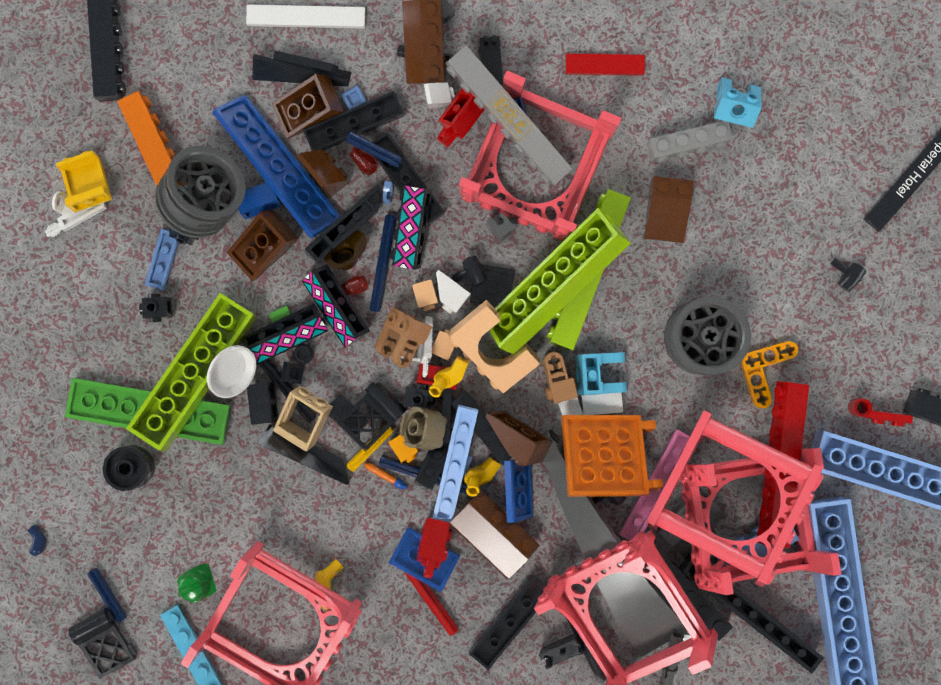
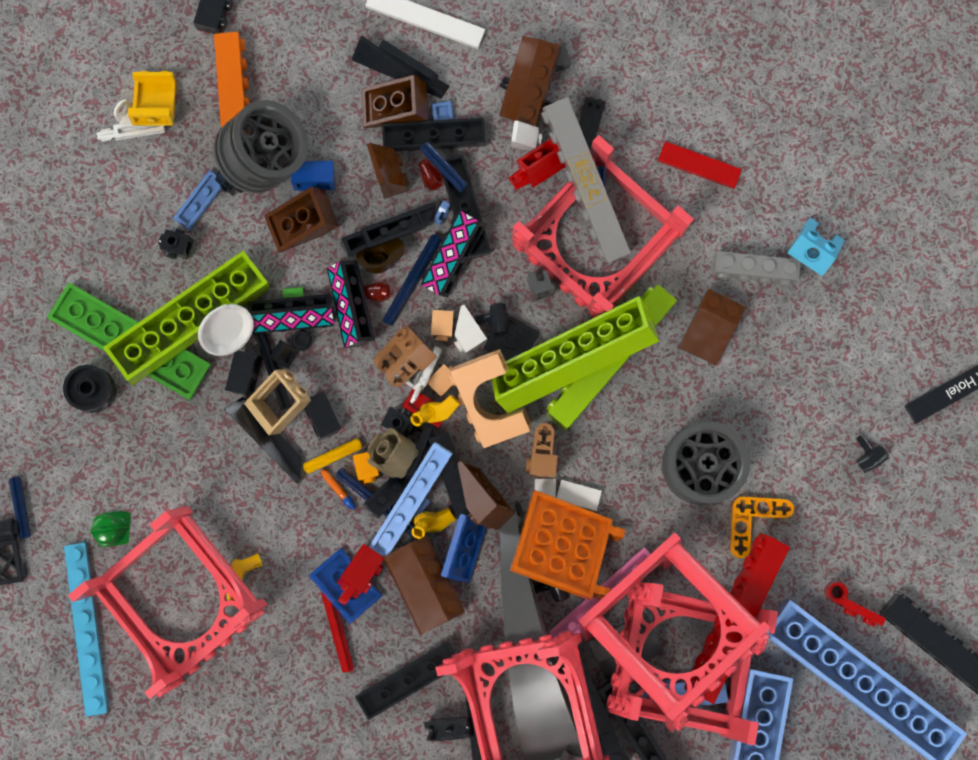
camera: 20 degrees right, 5 degrees down
blue plate [213,94,341,239] -> none
black piece [337,382,407,452] -> none
medium azure brick [575,352,627,395] -> none

